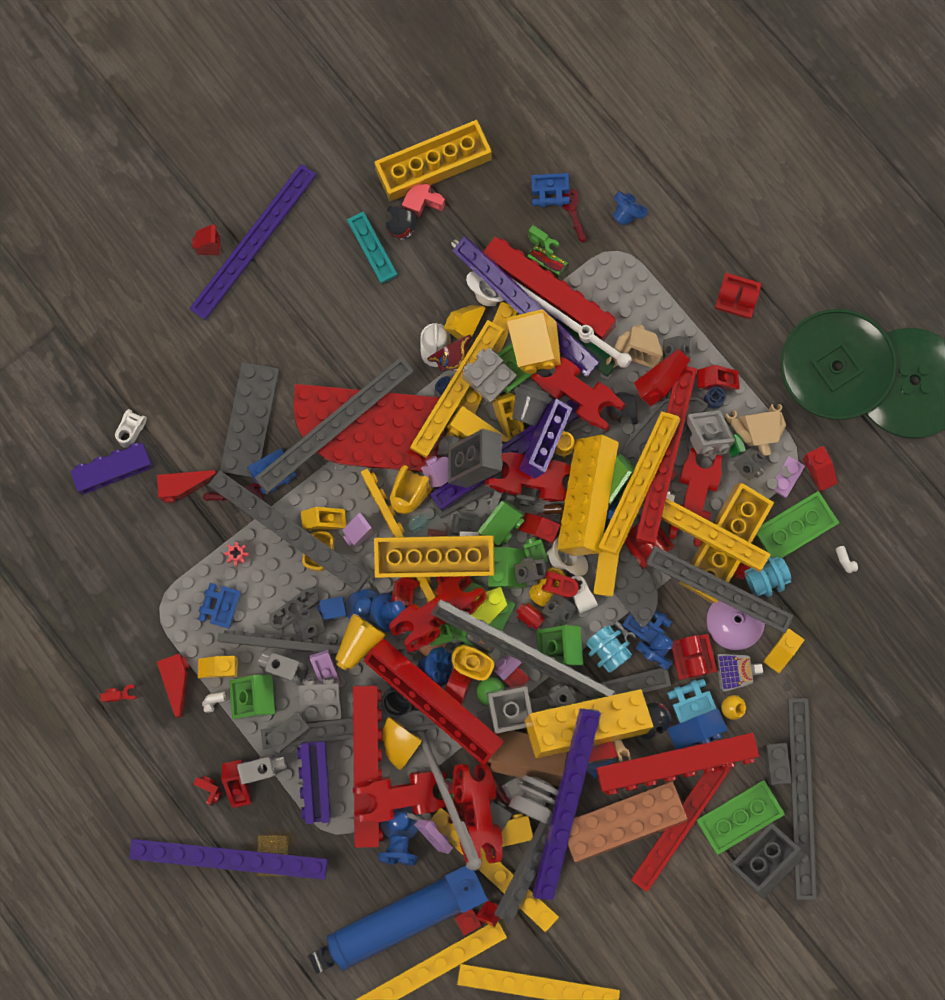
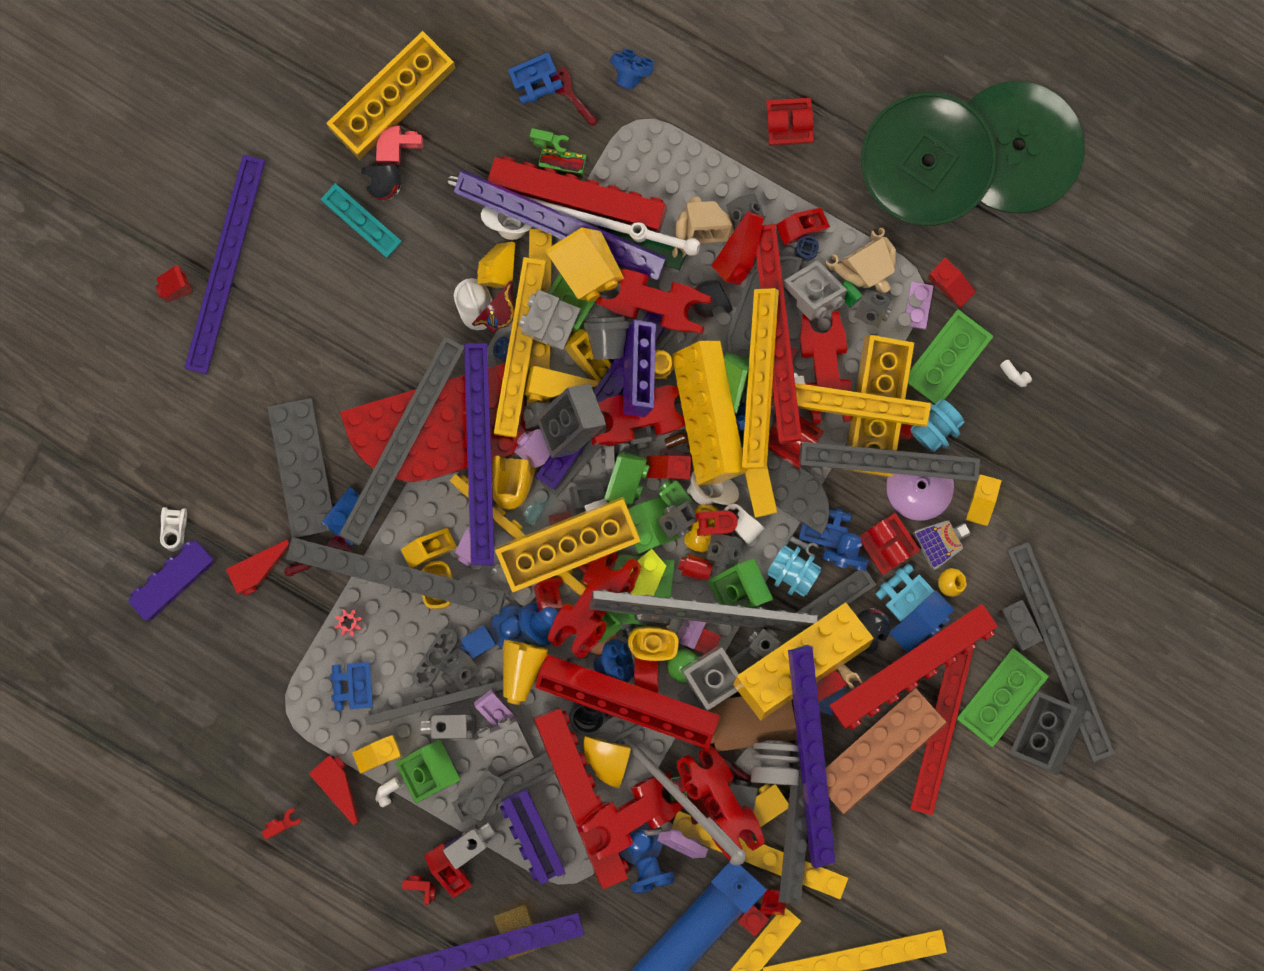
camera: 15 degrees left, 5 degrees up
none -> dark purple plate [464,344,494,566]

